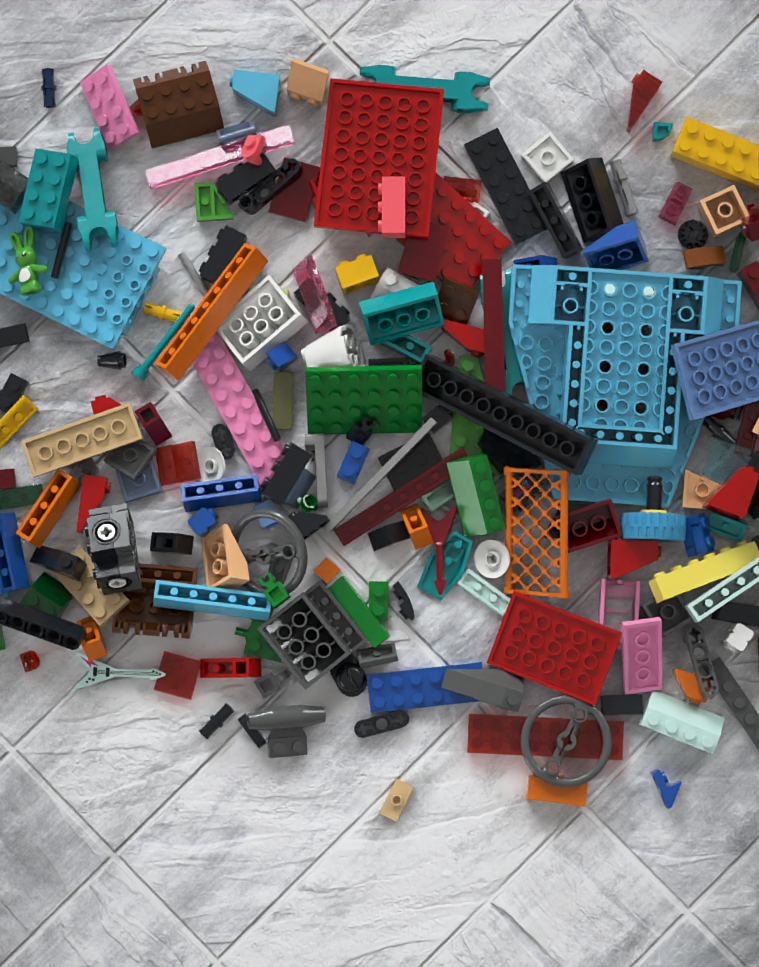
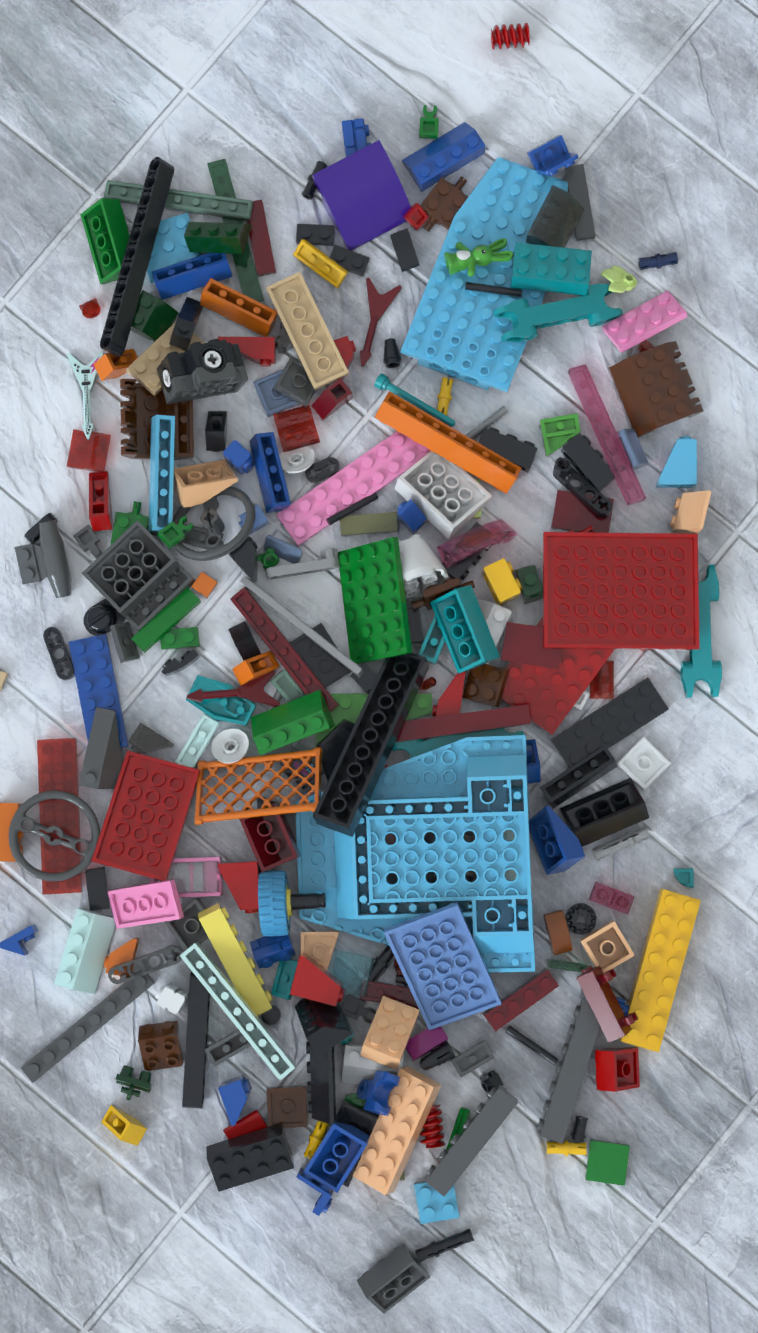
camera: 90 degrees right, 0 degrees up
black pin [199,703,234,739] -> none
coral plate [240,135,266,165] -> none
black brick [260,442,312,504] -> none
blue brick [337,441,370,485] -> none
black plate [346,413,377,445] -> none
coral brick [378,177,405,238] -> none
clear red slope [626,70,662,133] -> none
none -> clear smoke slope [128,723,175,754]
none -> dark red piece [360,278,401,367]
none -> reddish brown plate [411,578,475,611]
none -> dark green torso [514,565,543,605]
none -> yellowish green plate [600,266,637,293]

